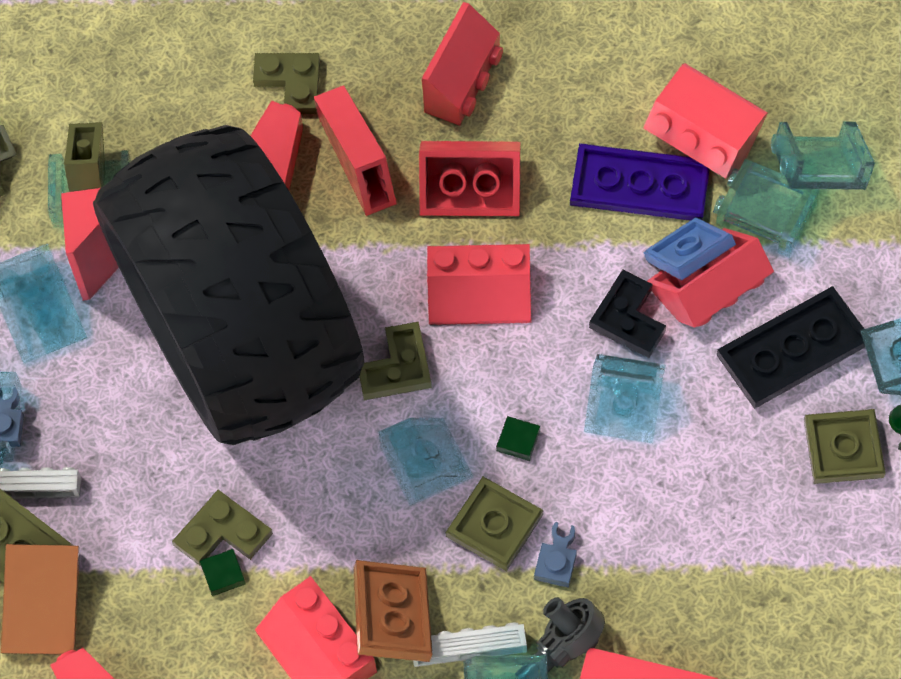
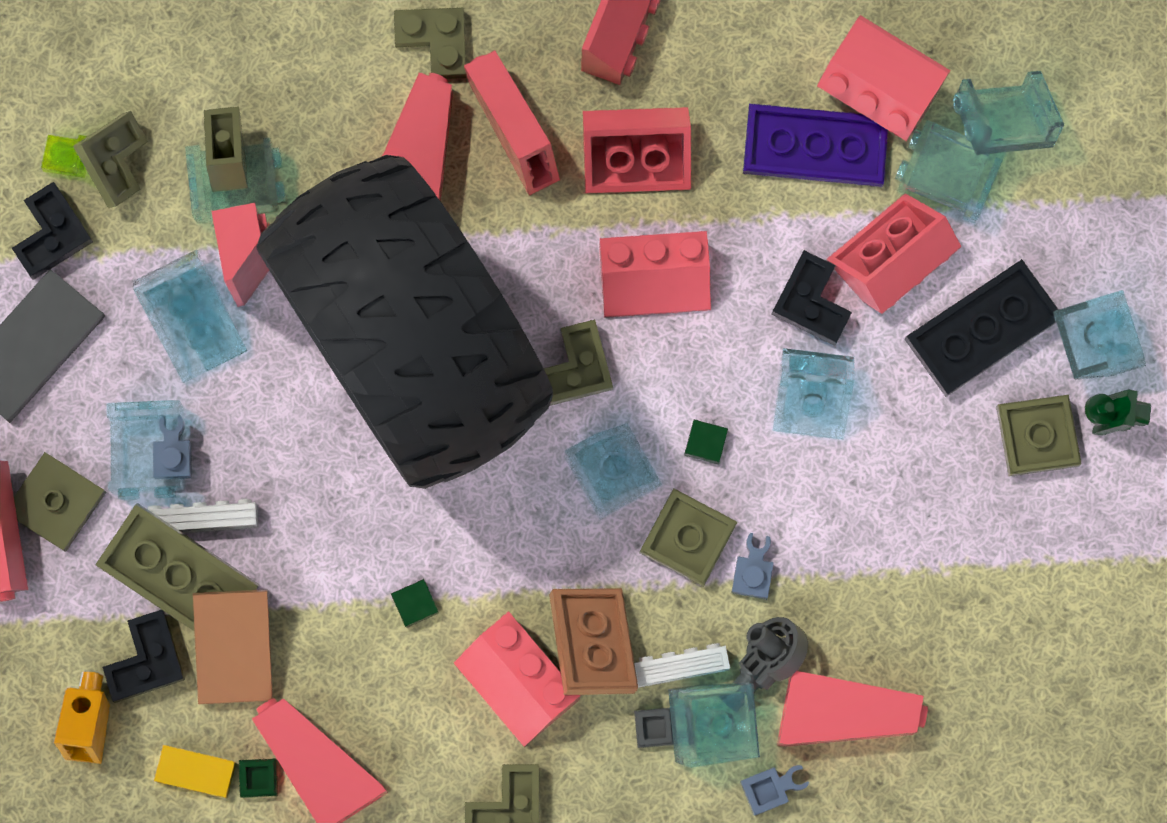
camera: 10 degrees left, 15 degrees up
olive plate [172,490,273,566] -> none
medium blue tile [643,218,736,280] -> none

